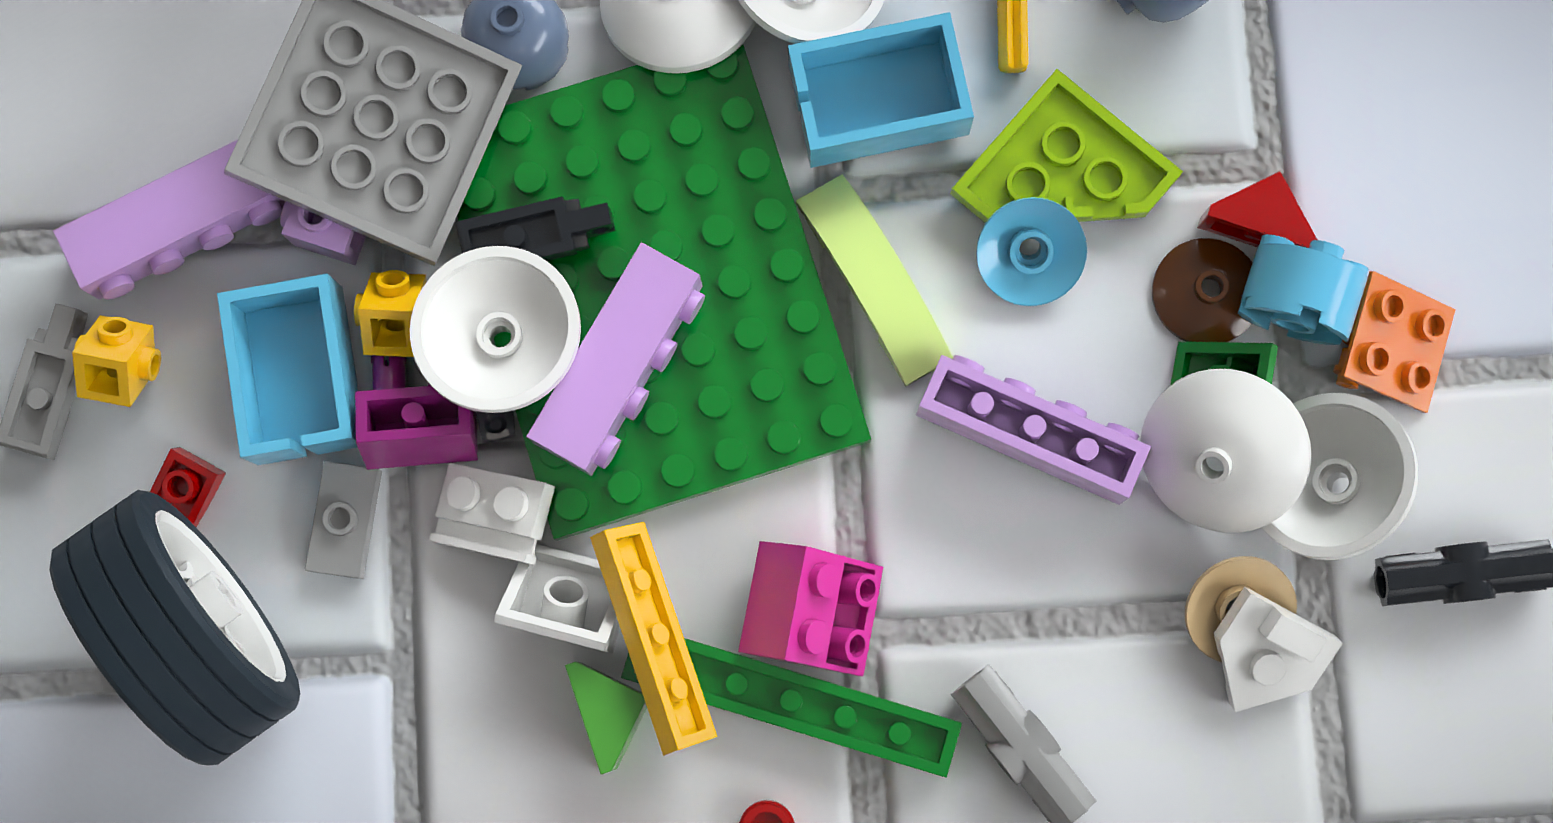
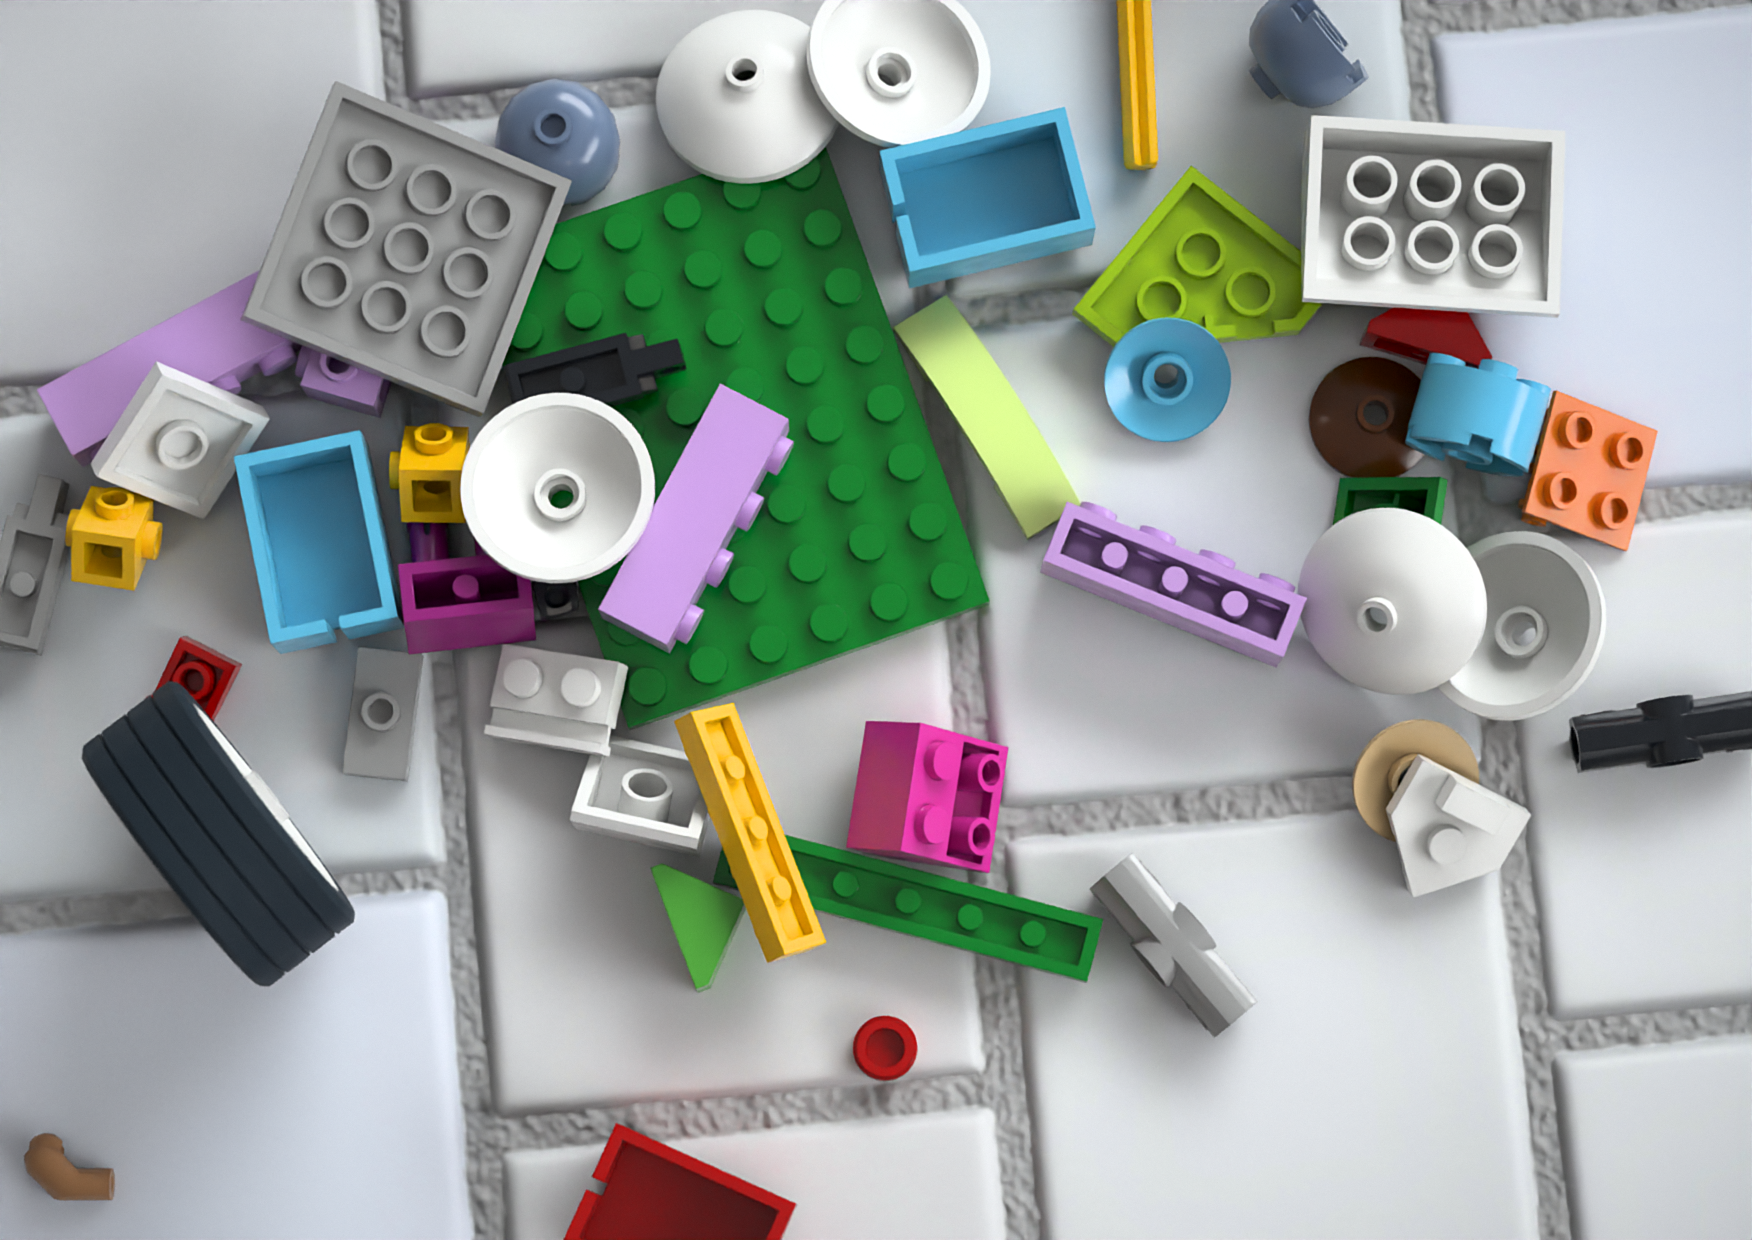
camera: 10 degrees left, 0 degrees up
none -> white plate [90,362,270,519]
none -> white slope [1301,115,1565,318]

